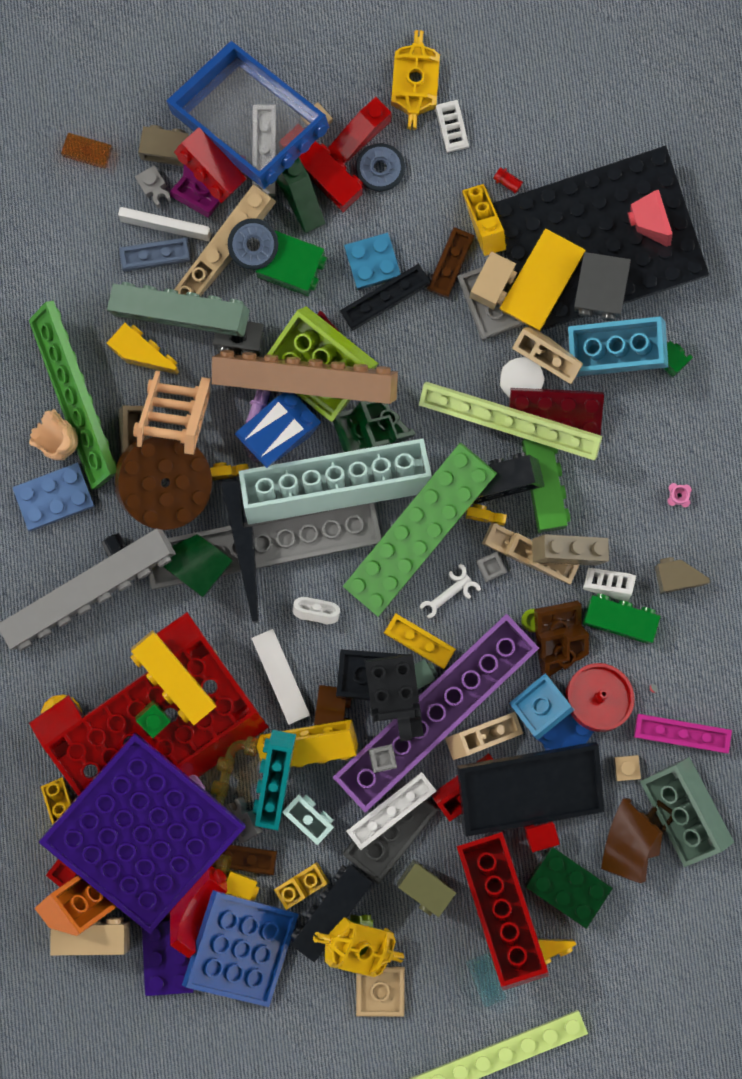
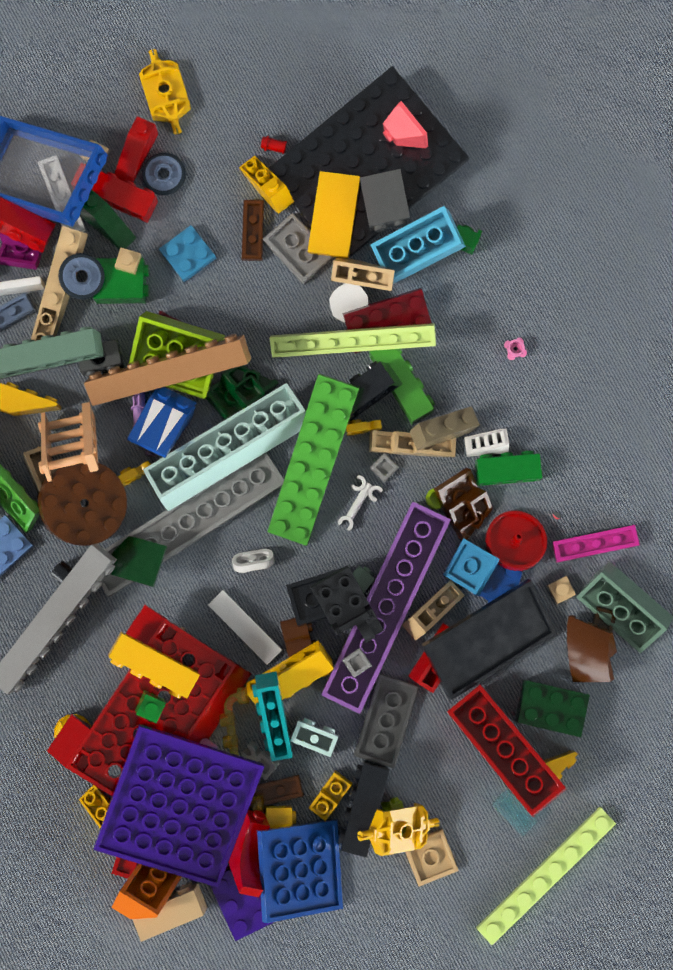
camera: 20 degrees left, 0 degrees up
black slope [221,481,259,623] -> none
black tile [340,263,431,331] -> none
white plate [346,772,436,850] -> none
yellow tile [383,613,456,670] -> none
olive brick [397,859,456,917] -> none
white slope [435,100,469,153] -> none
tan brick [469,251,517,310] -> none
red panel [523,821,560,853] -> none
dark tan slope [655,557,710,594] -> none
none -> tan plate [114,248,142,274]

